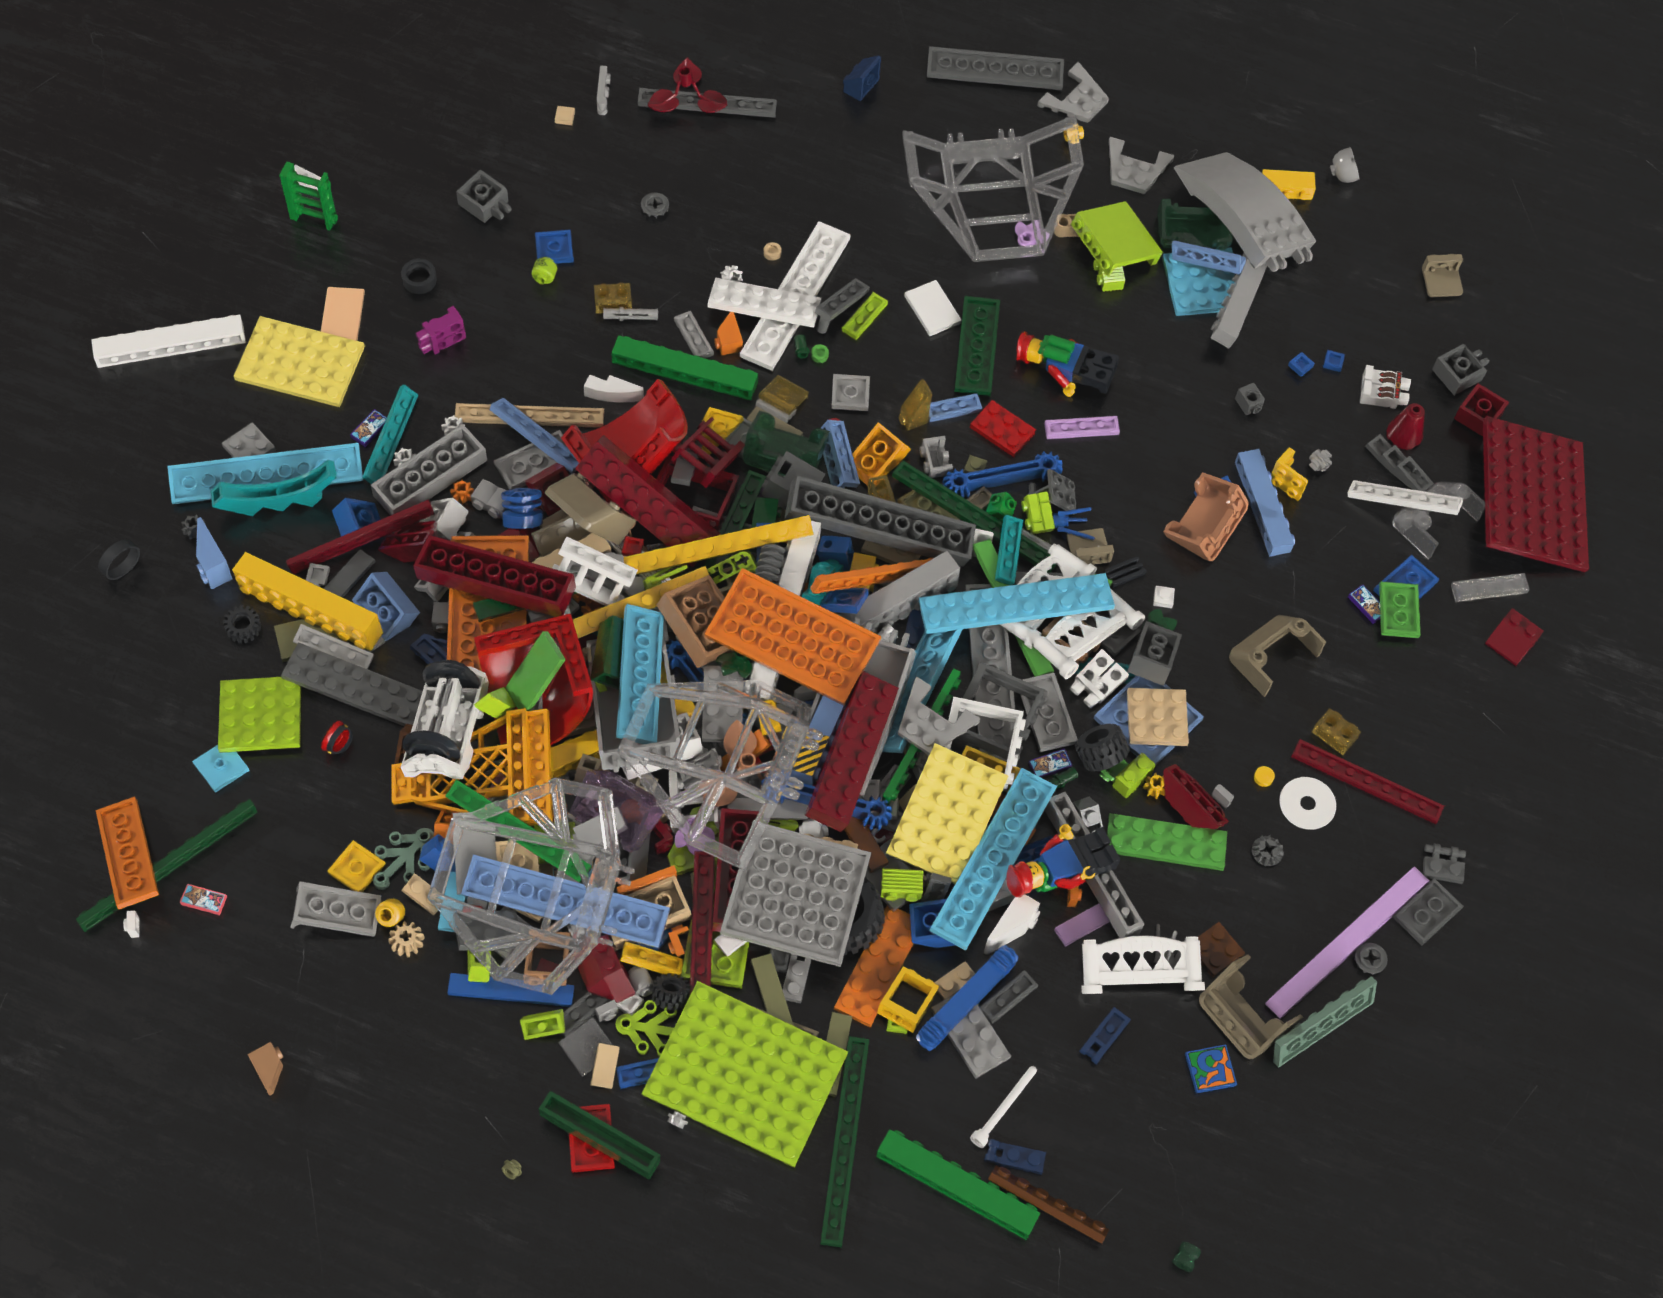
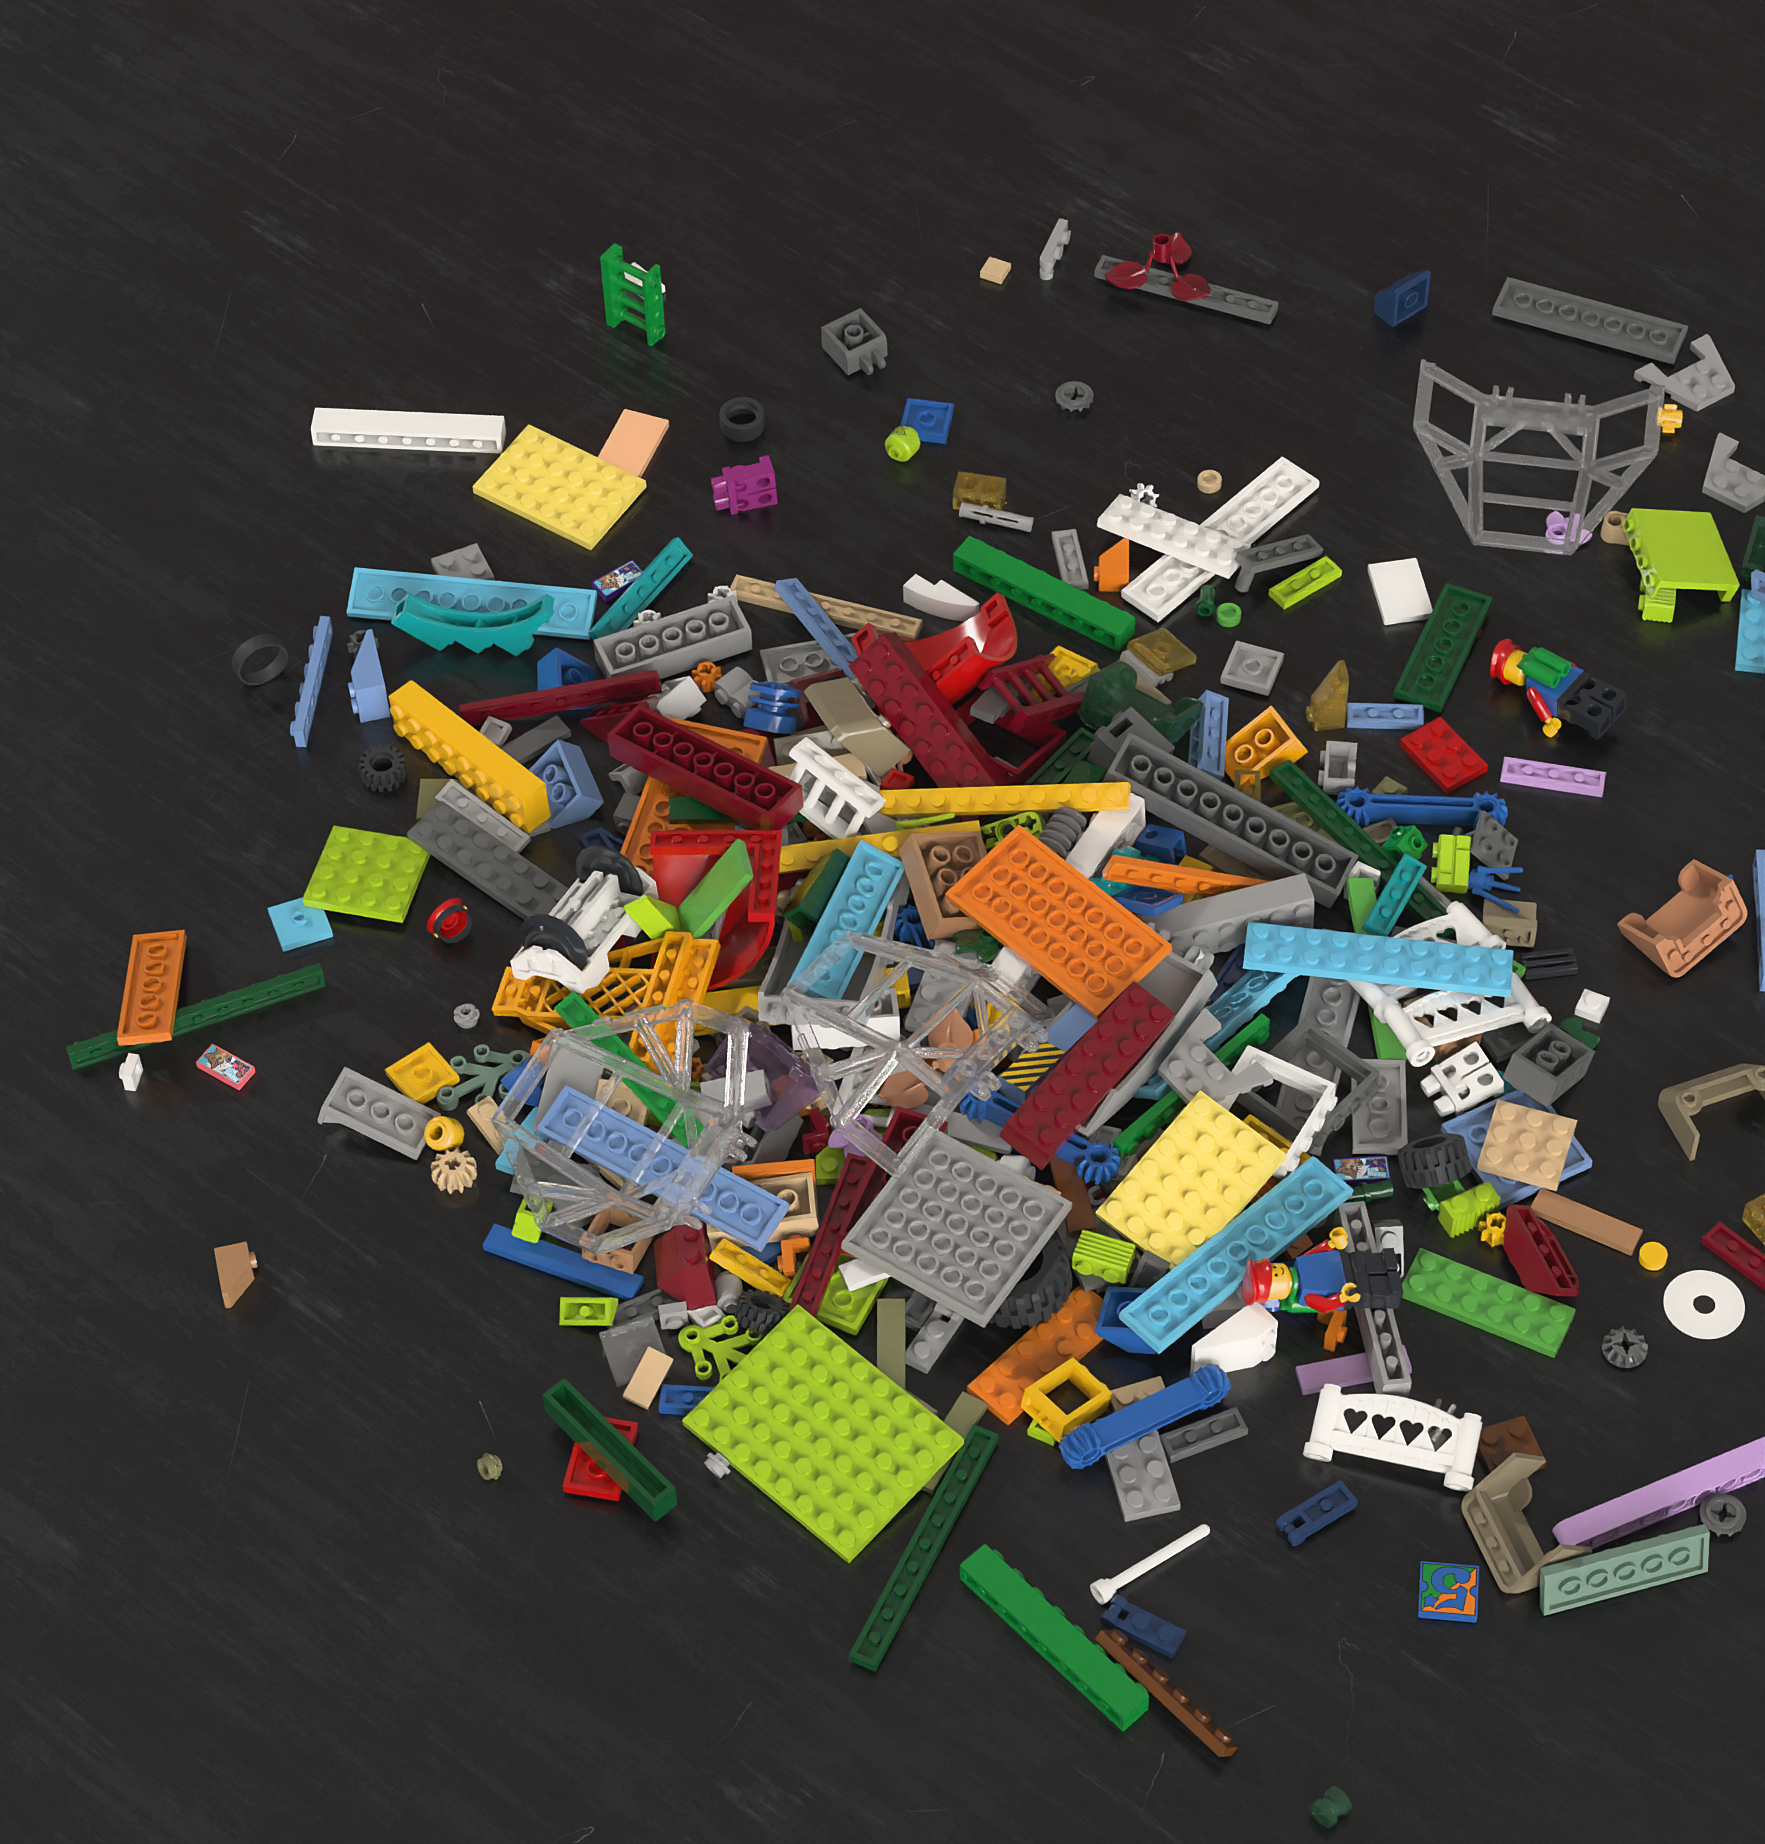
camera: 25 degrees right, 10 degrees down
light grey tile [1211,784,1234,809] -> none
none -> medium blue plate [290,616,333,747]
none -> light grey plate [454,1004,480,1029]
none -> medium nougat tile [1531,1188,1643,1256]

